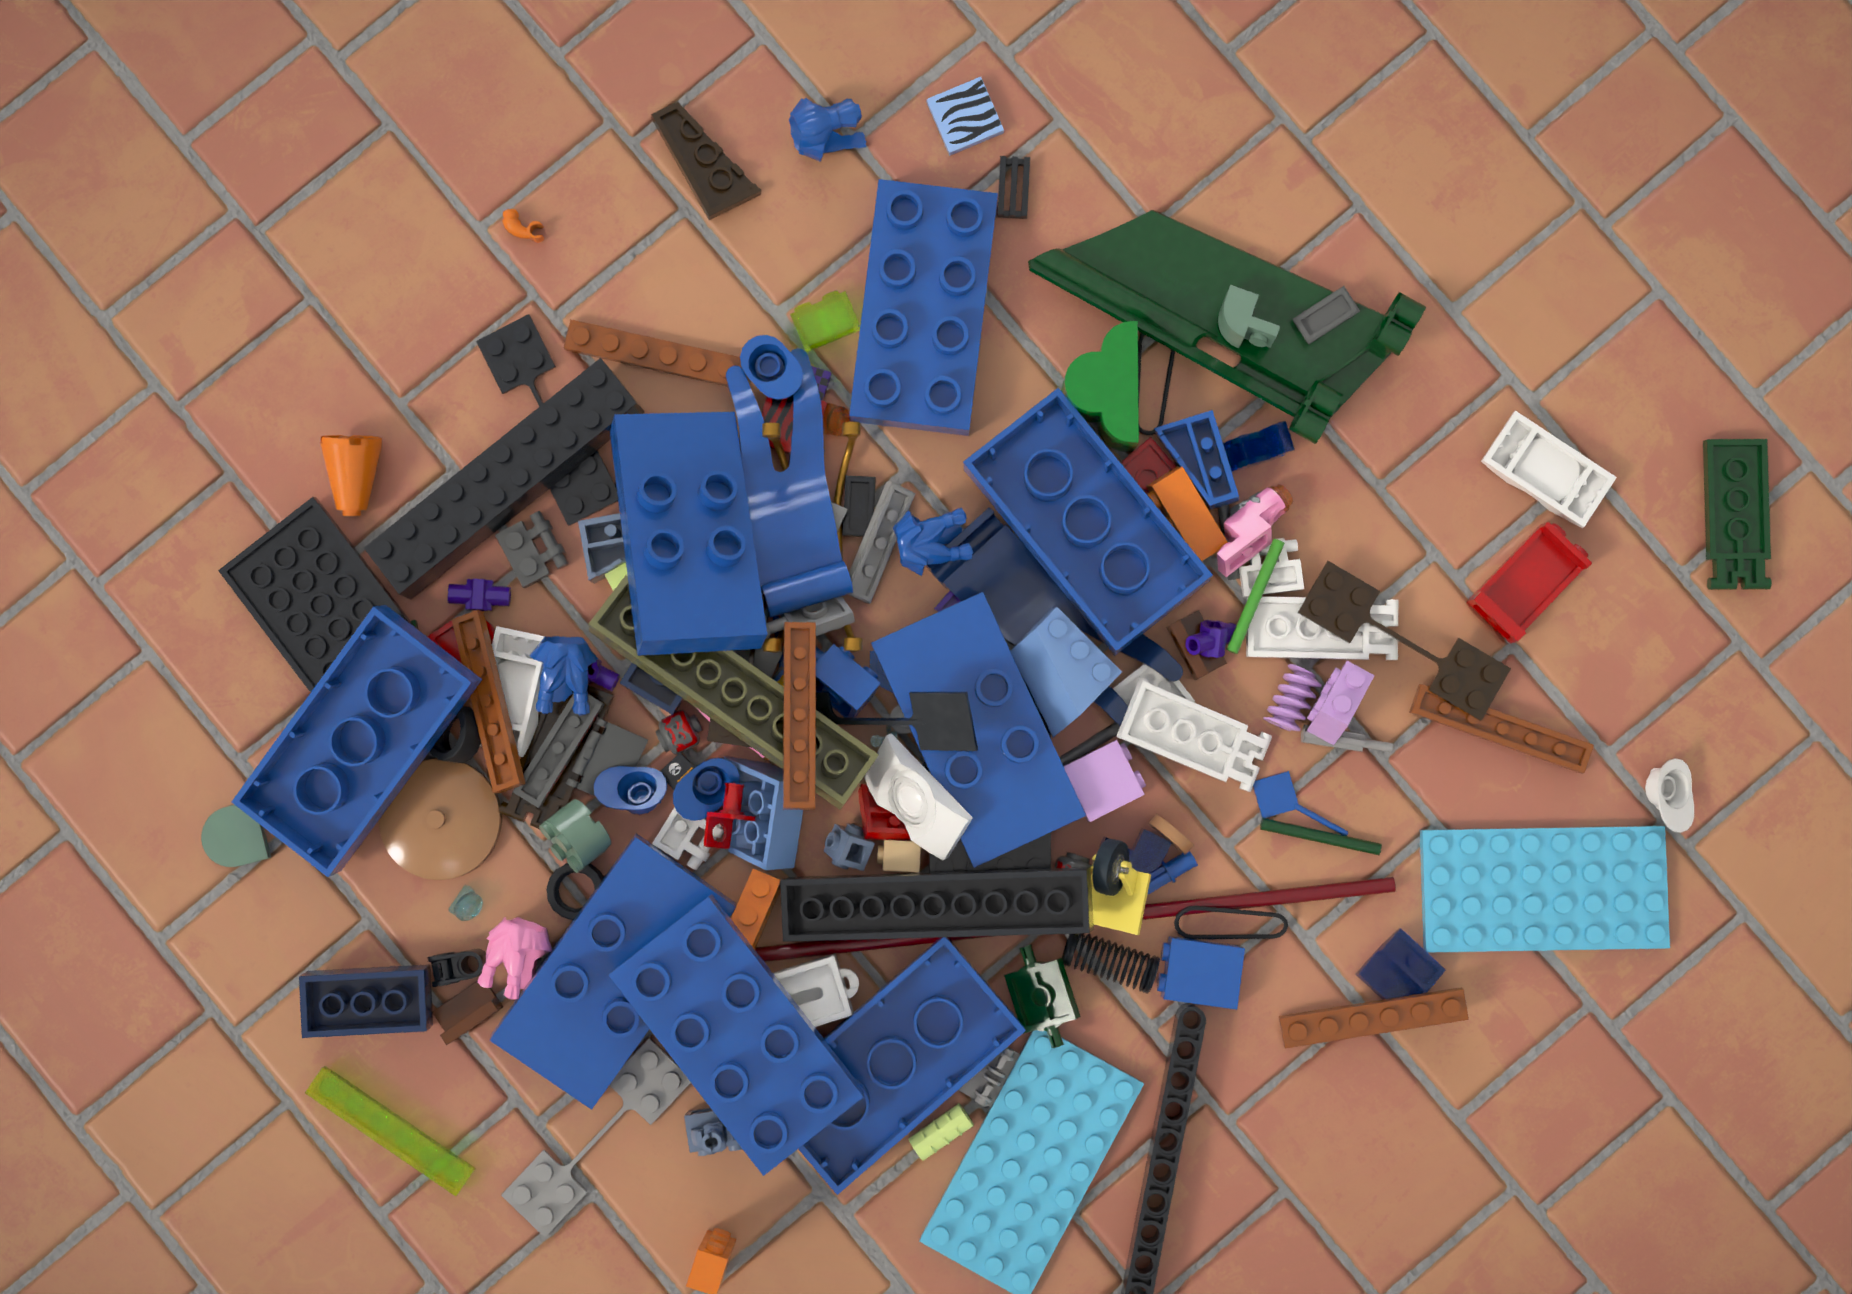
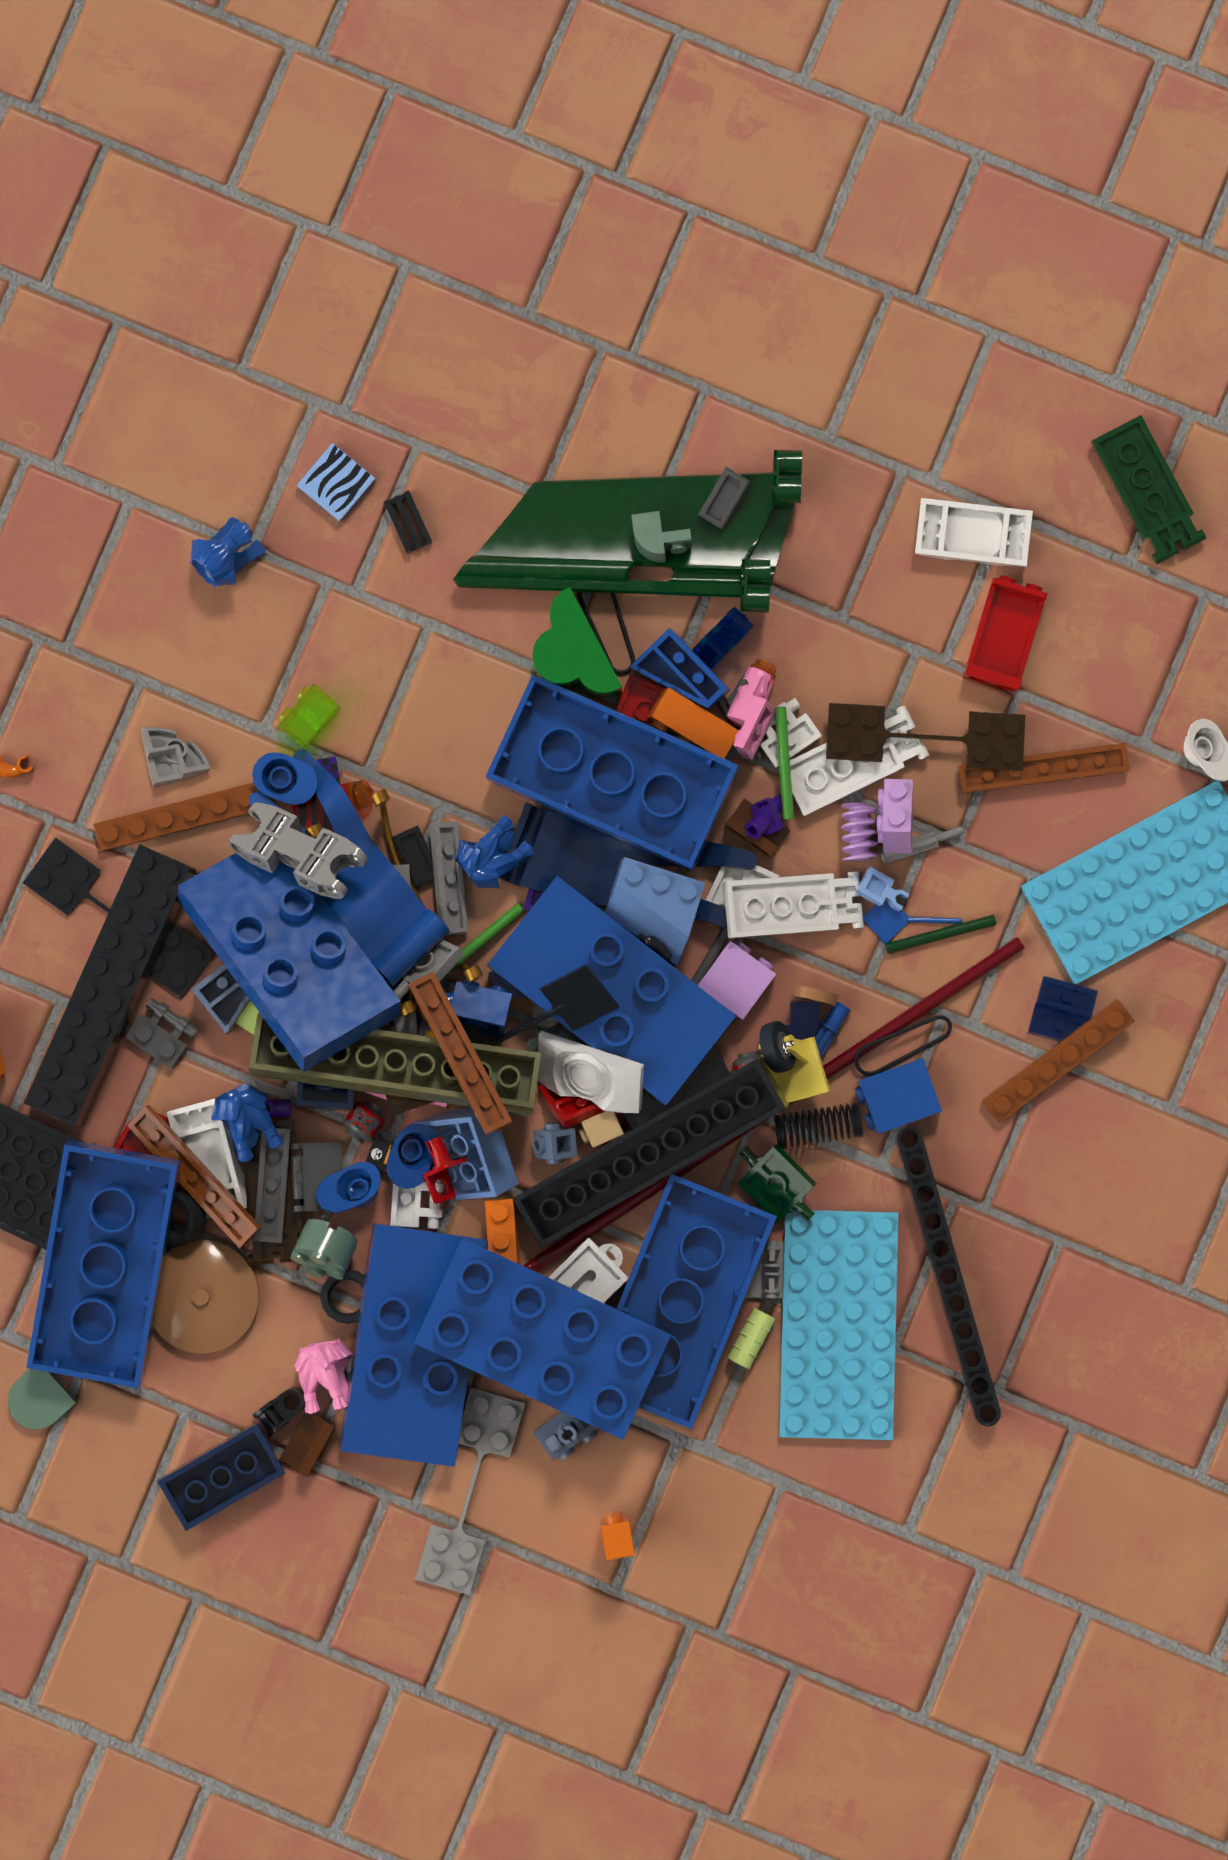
camera: 30 degrees left, 0 degrees up
clear neon green plate [305,1066,476,1196] -> none
dark purple axle [448,579,511,611] -> none
clear light blue plate [448,884,483,921] -> none
dark brown wing [651,102,762,220] -> none
blue plate [849,179,998,436] -> none
none -> light grey brick [141,727,210,788]
none -> light grey piece [228,802,368,899]
none -> bright green bar [440,903,524,982]
none -> black piece [637,934,672,961]
none -> light blue plate [855,867,909,912]

